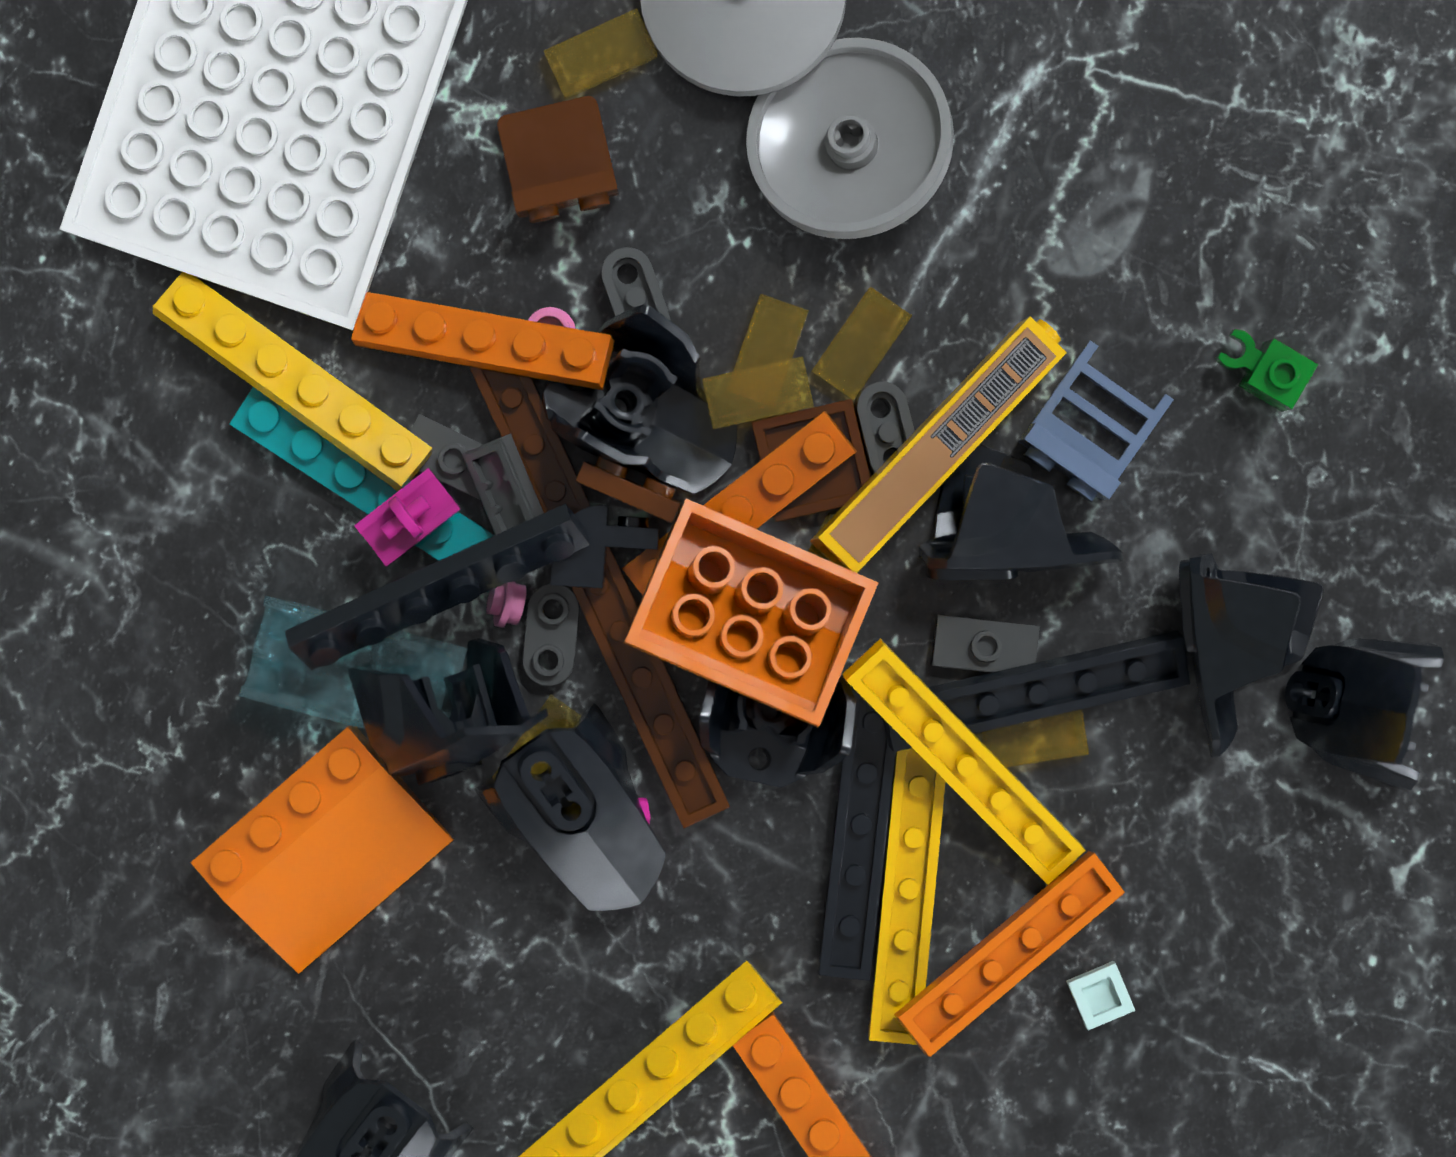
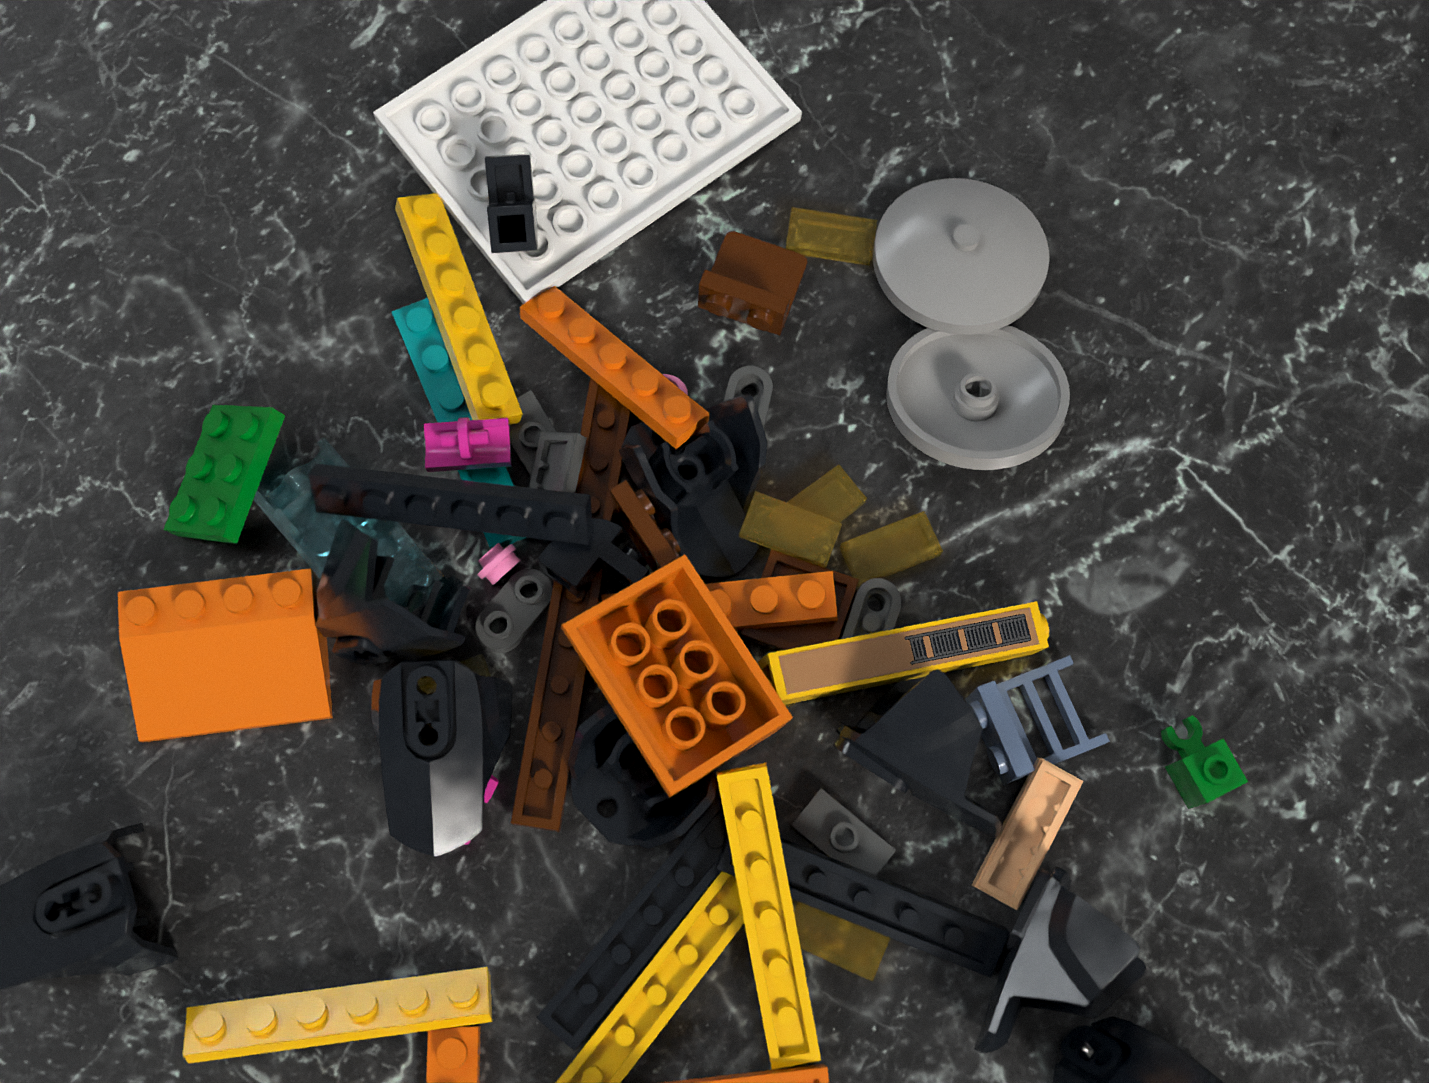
camera: 25 degrees right, 15 degrees down
none -> green plate [163,405,285,544]
none -> black brick [485,153,538,253]
none -> light nougat plate [972,758,1083,910]

